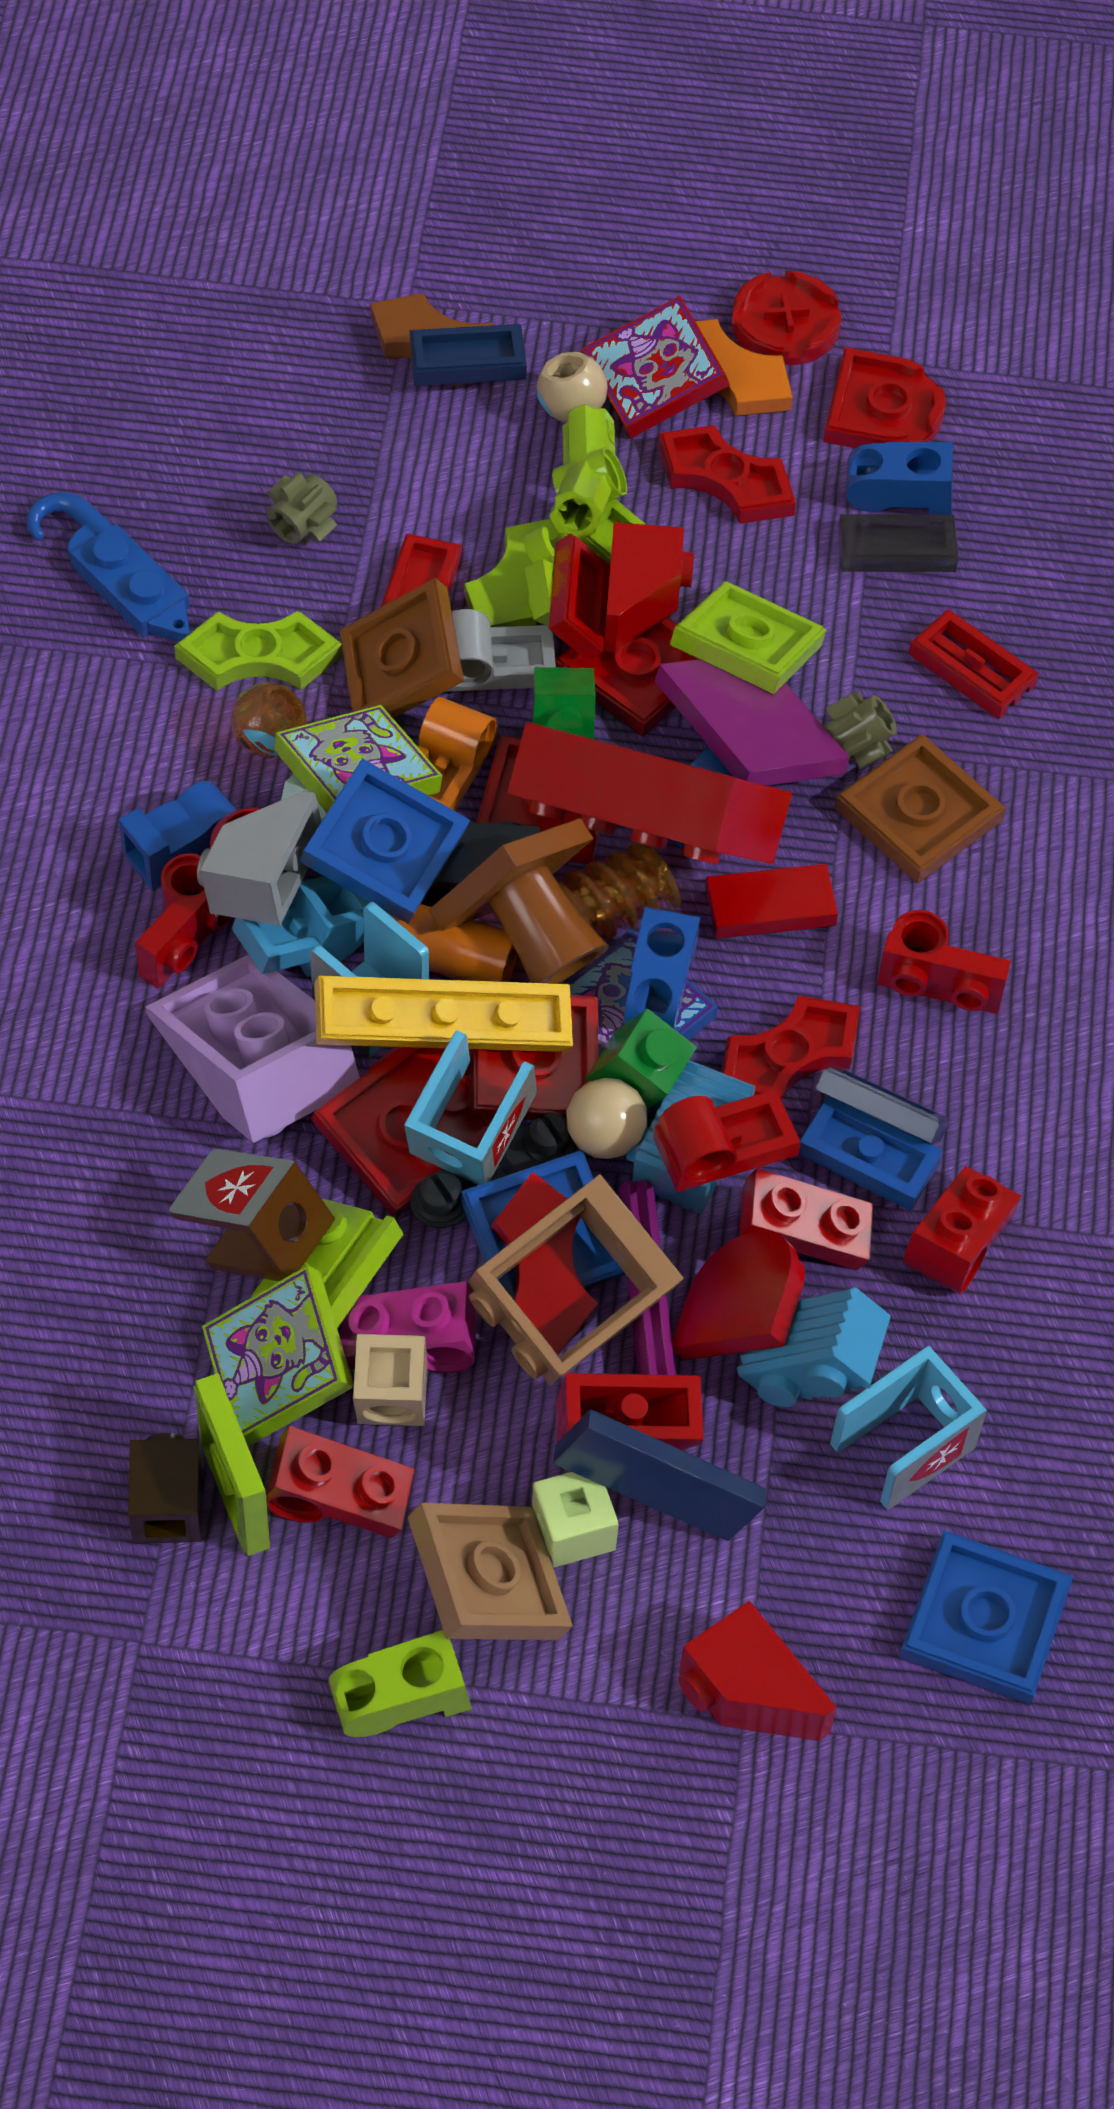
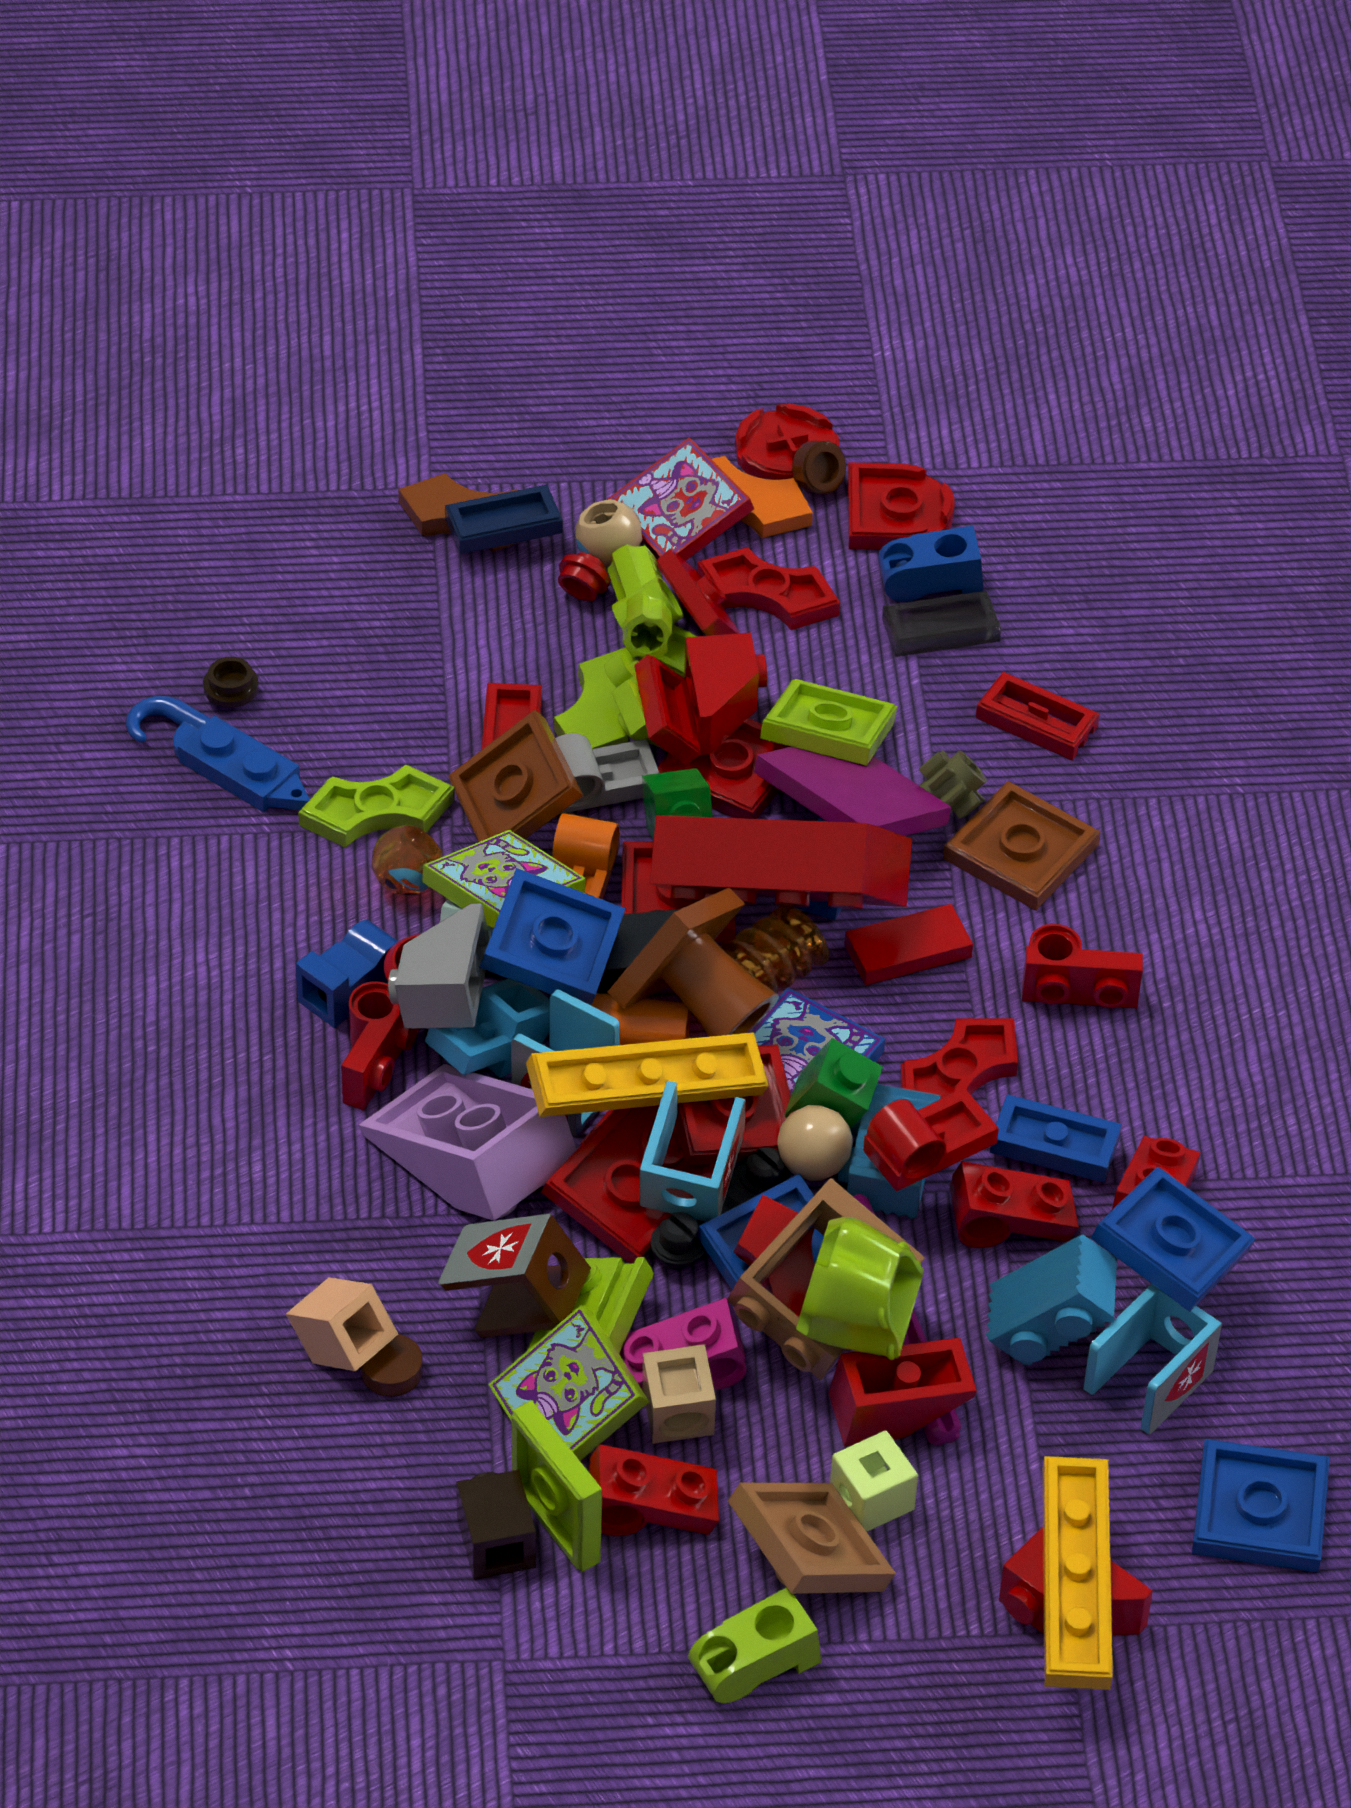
camera: 10 degrees left, 10 degrees down
olive gear [267,472,337,546] -> none
dark blue tile [553,1409,766,1541] -> none
blue leg [623,907,700,1029] -> none
red tile [672,1229,805,1360] -> none
tile [815,1067,949,1143] -> none
none -> dark brown plate [203,657,259,708]
none -> light nougat brick [286,1277,398,1371]
none -> reddish brown tile [361,1334,423,1397]
none -> red plate [558,552,611,601]
none -> red plate [656,549,740,636]
none -> reddish brown tile [792,440,846,494]
none -> lime piece [796,1217,924,1361]
none -> yellow tile [1043,1456,1113,1690]
none -> blue tile [1091,1166,1256,1312]

